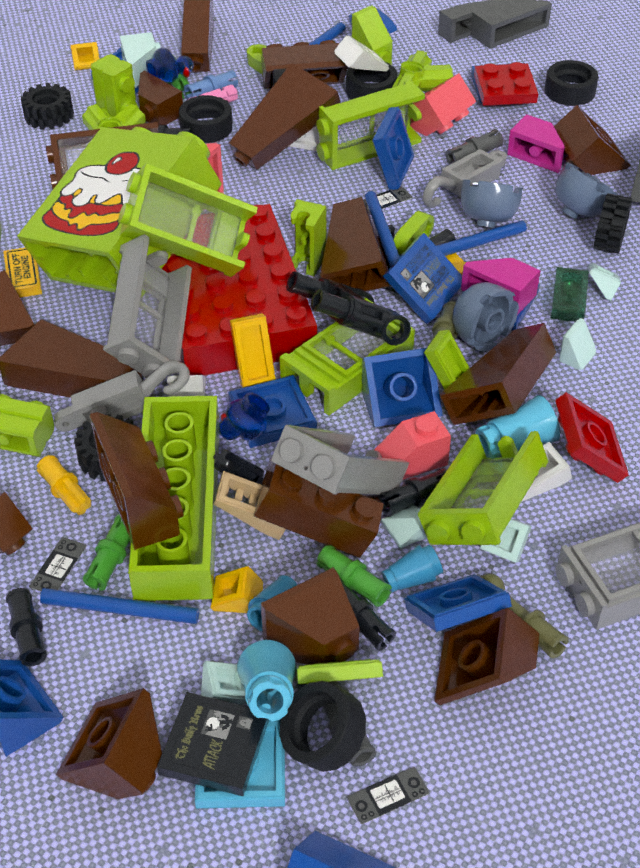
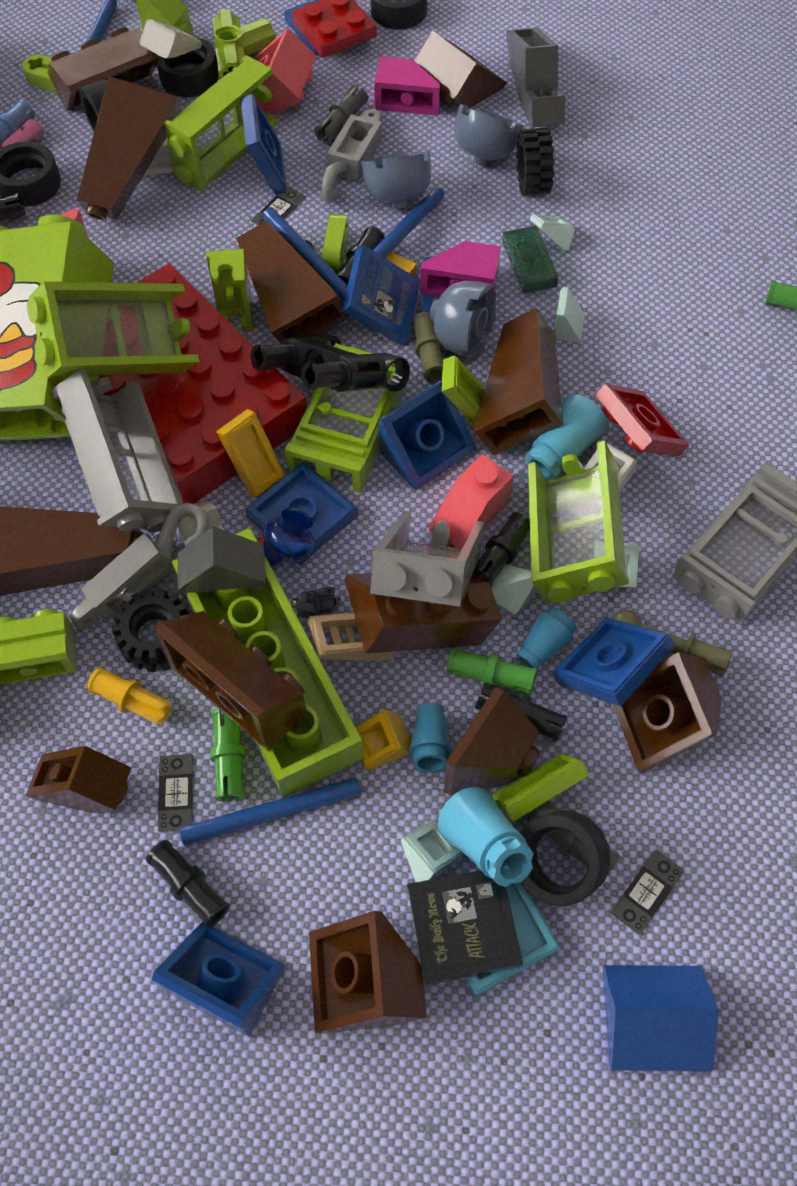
camera: 25 degrees left, 15 degrees up
none -> dark grey slope [178,527,266,594]

